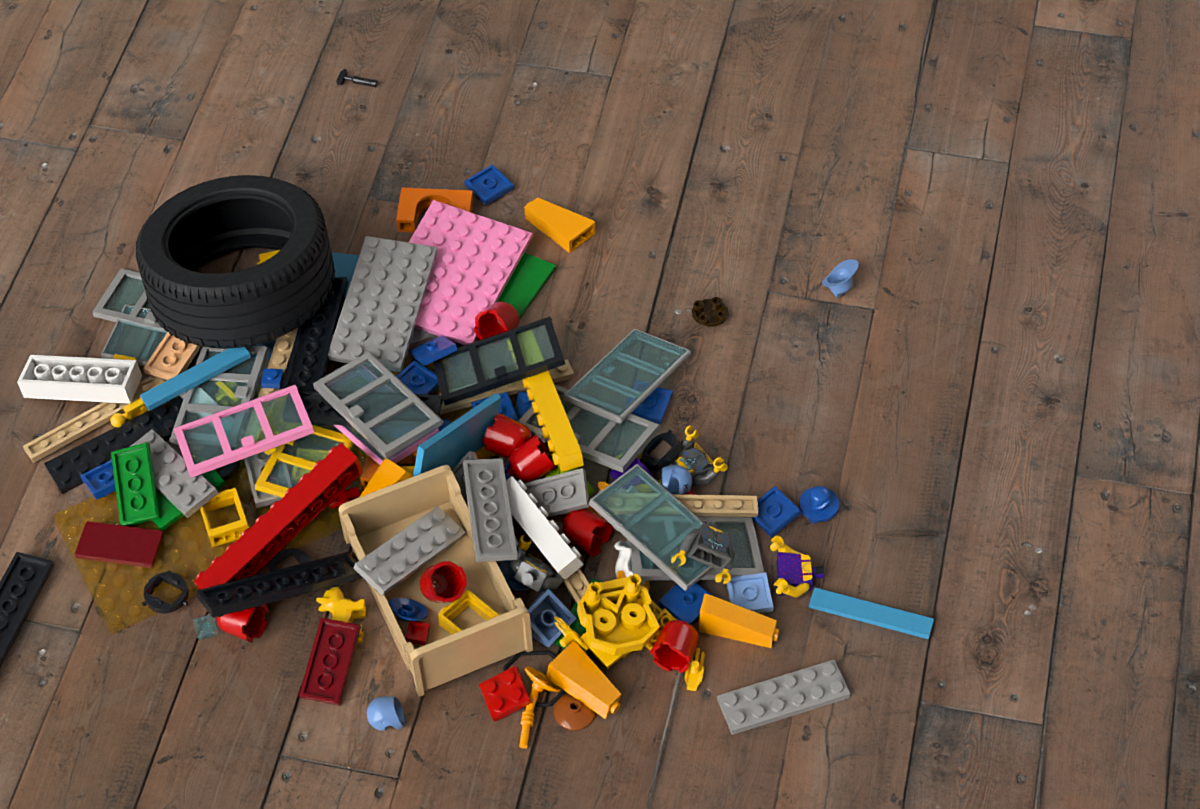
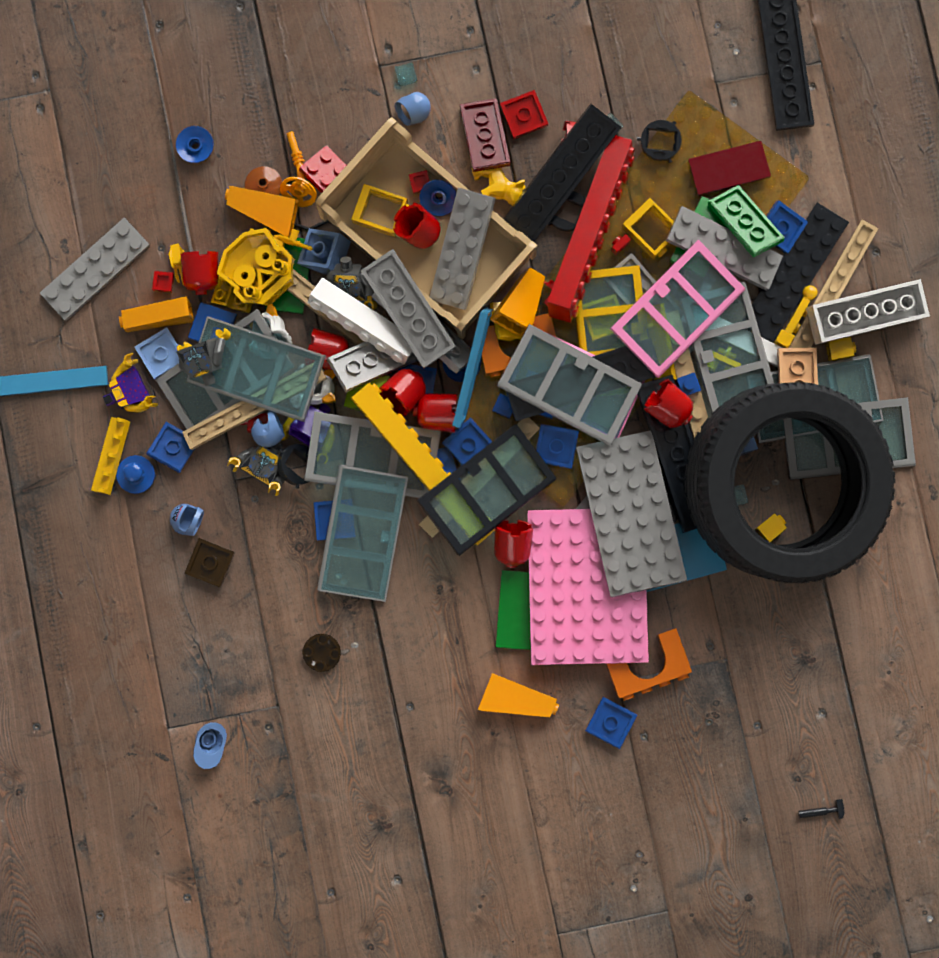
camera: 155 degrees right, 30 degrees up
dark azure tile [140,347,251,411] -> none
blue plate [409,336,458,366] -> none
none -> yellow hinge [91,417,130,495]
none -> red plate [152,271,174,293]
none -> medium blue helmet [170,504,204,536]
none -> blue dish [176,126,214,163]
none -> dark brown plate [184,538,235,588]
none -> clear light blue plate [395,62,418,87]
none -> red plate [500,90,548,139]
none -> red plate [611,234,631,256]
none -> red cylinder [644,379,694,428]

